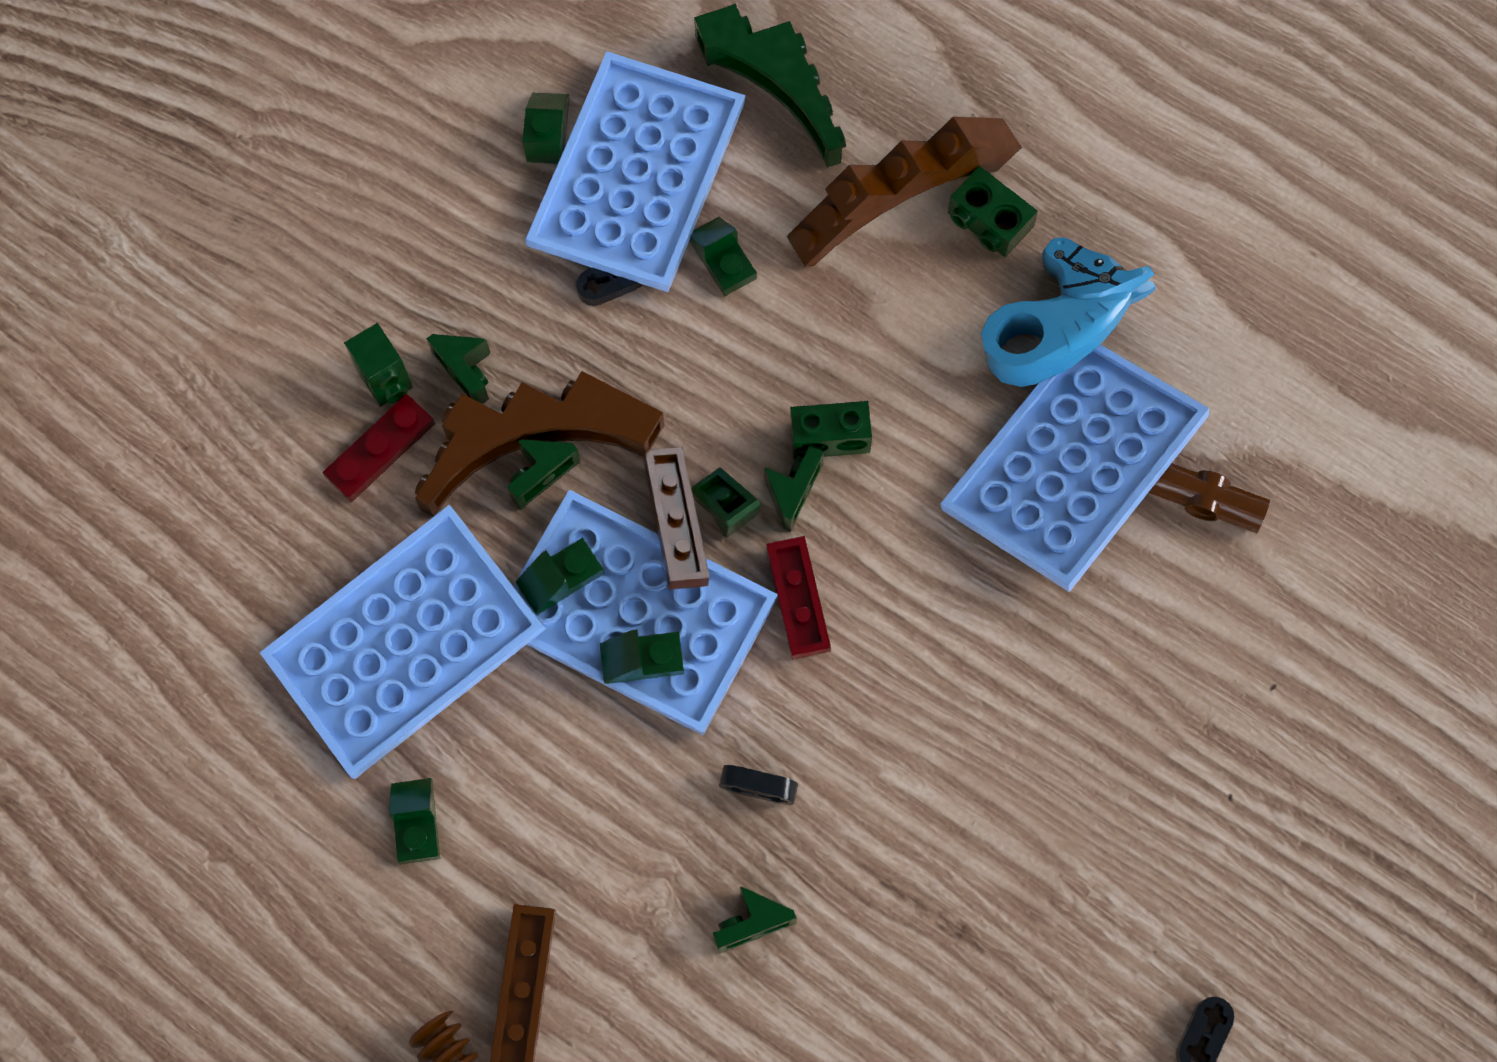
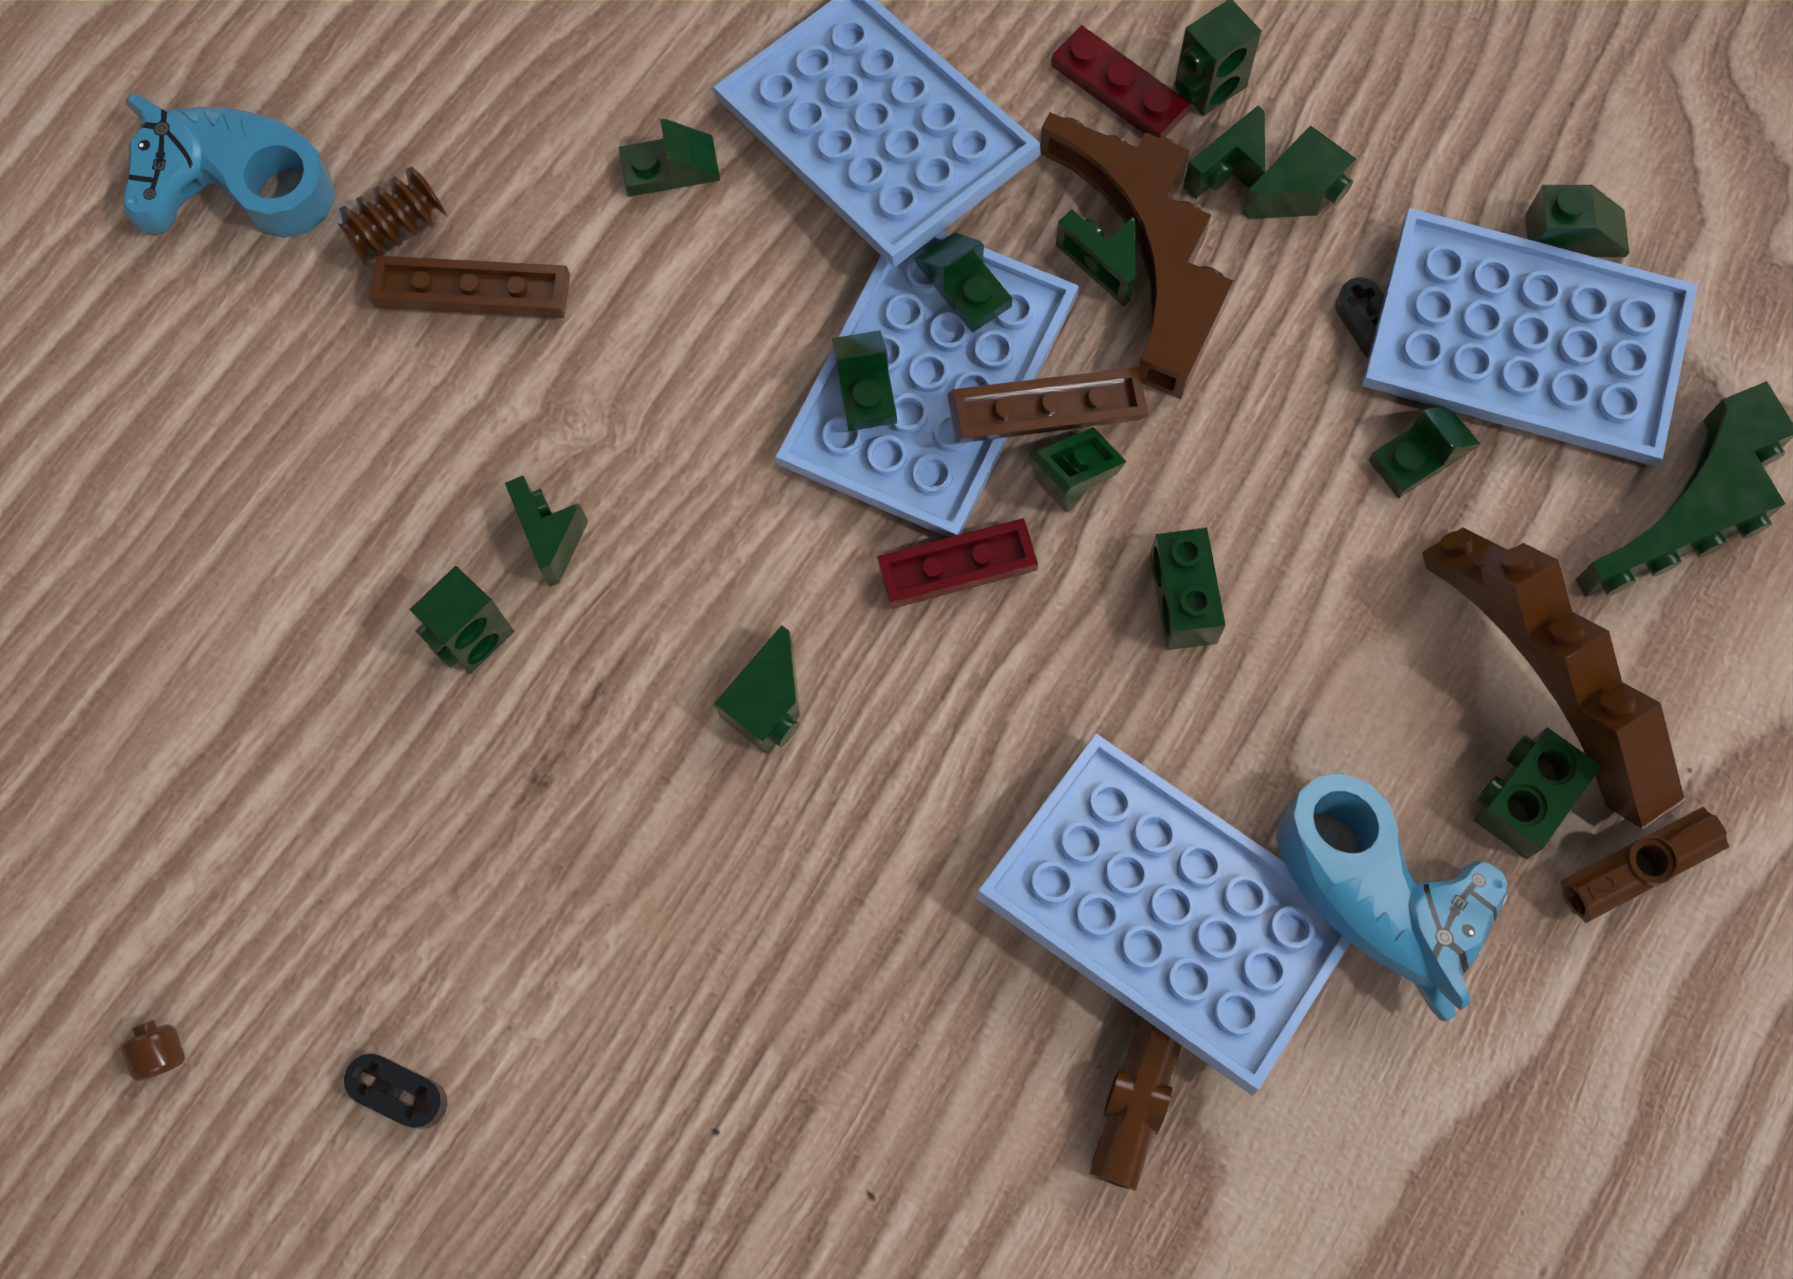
camera: 90 degrees right, 0 degrees up
black beam [719,765,798,805] -> none
dark green slope [764,445,824,531] -> none
none -> dark green brick [409,566,515,674]
none -> dark green slope [714,625,800,754]
none -> dark green slope [1242,125,1356,219]
none -> reddish brown piece [1560,807,1730,923]

